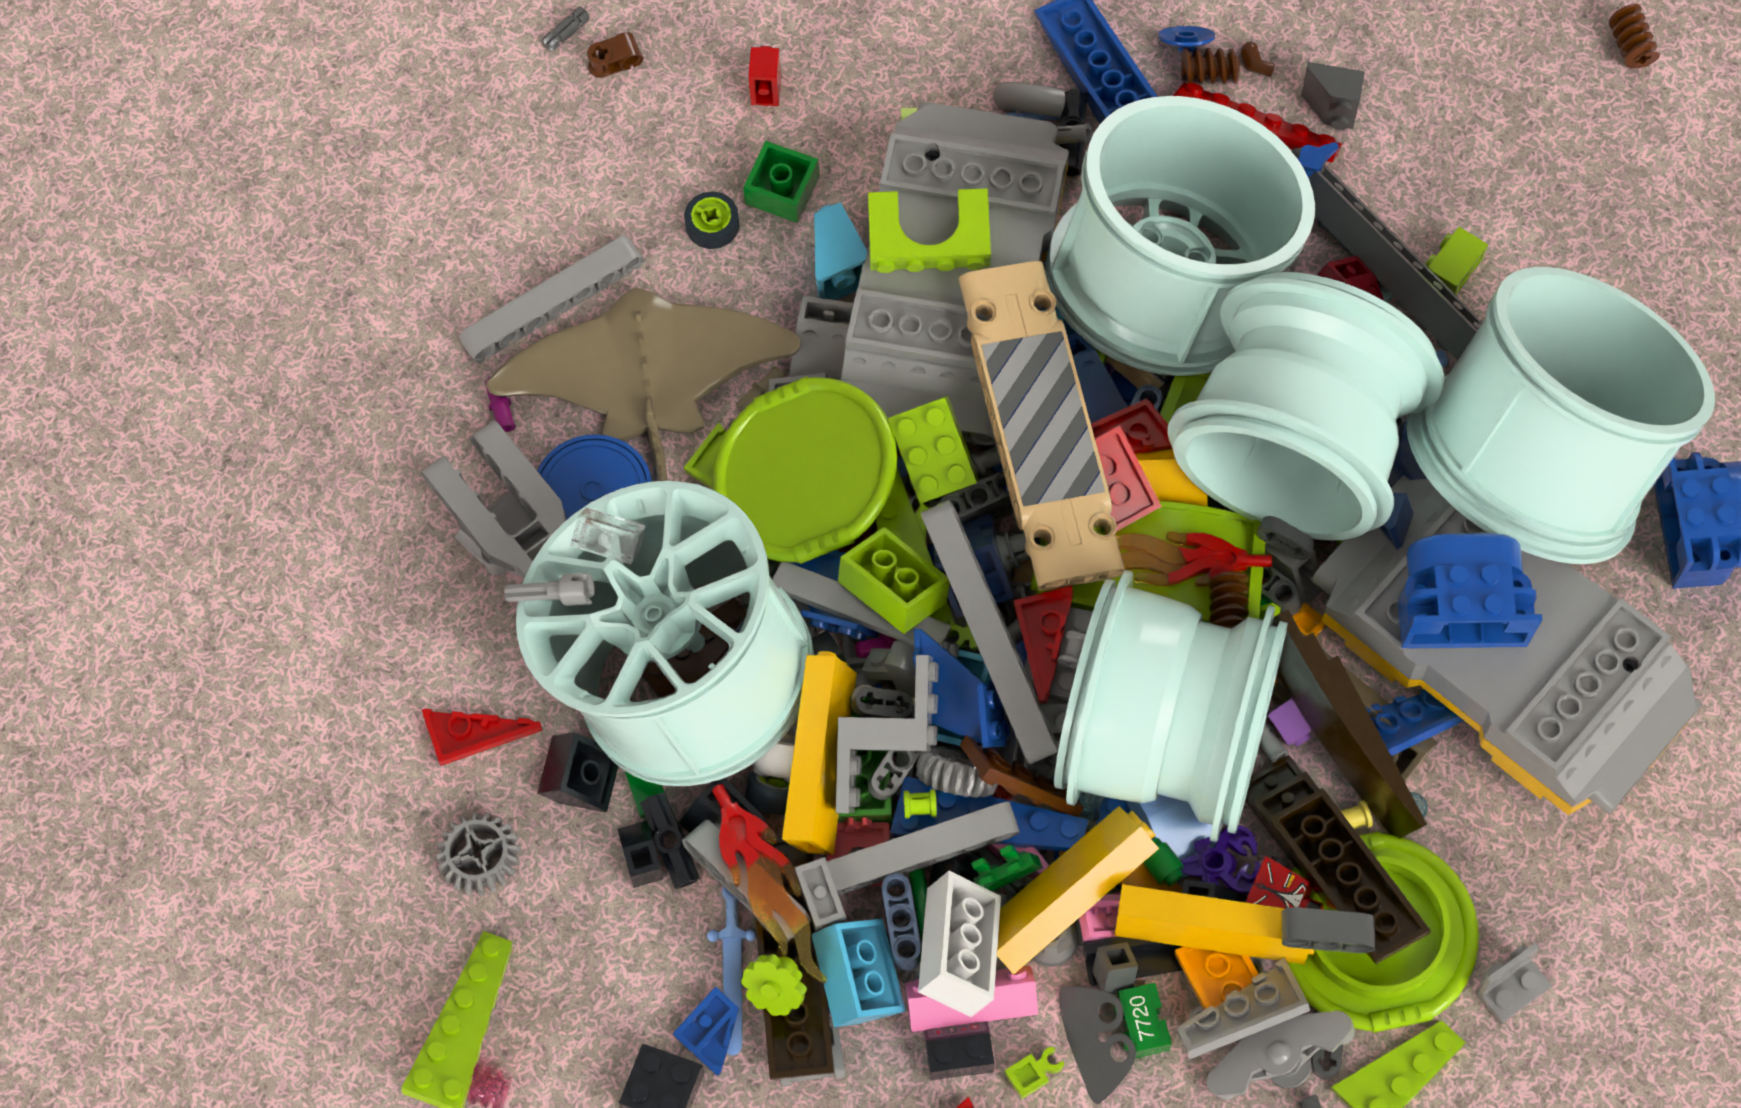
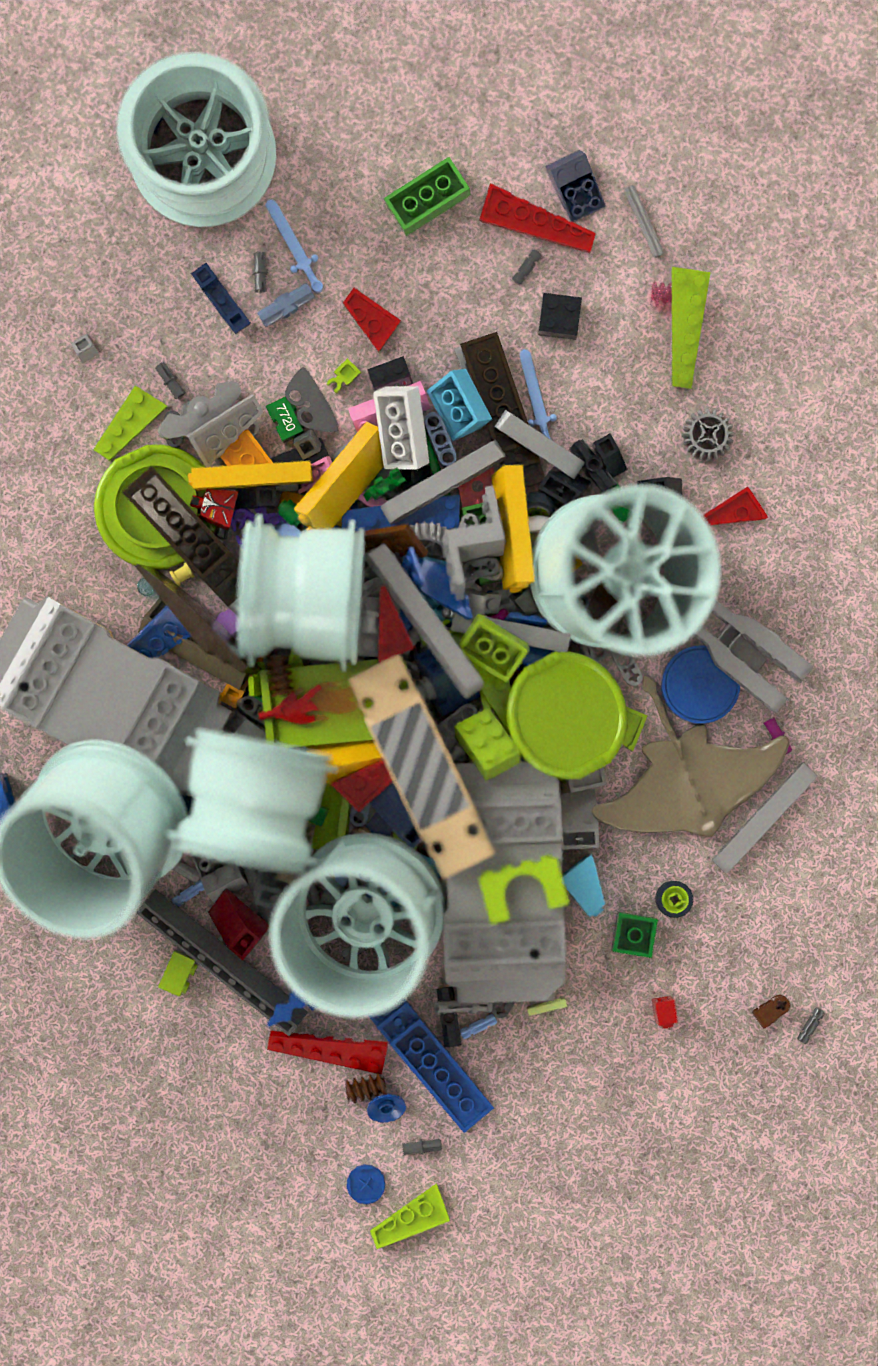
camera: 165 degrees right, 20 degrees up
light grey piece [504,573,595,606] -> none
clear panel [570,508,646,565] -> none
blue wing [672,986,739,1076] -> none
piece [712,784,827,983] -> none
dark tan axle [736,366,786,413] -> none
lime plant [741,954,807,1016] -> none
light grey panel [795,857,846,932] -> none
lime bush [903,789,937,819] -> none
light grey cylinder [993,82,1065,117] -> none
wing [1095,425,1162,535] -> none
reddish brown arm [1240,41,1275,77] -> none
dark grey beam [1257,516,1314,560] -> none
dark grey beam [1281,907,1375,953] -> none
dark grey slope [1301,62,1365,130] -> none
dark blue slope [1378,492,1414,550] -> none
blue brick [1398,533,1542,649] -> none
light grey bracket [1477,942,1552,1024] -> none
reddish brown piece [1608,3,1661,69] -> none

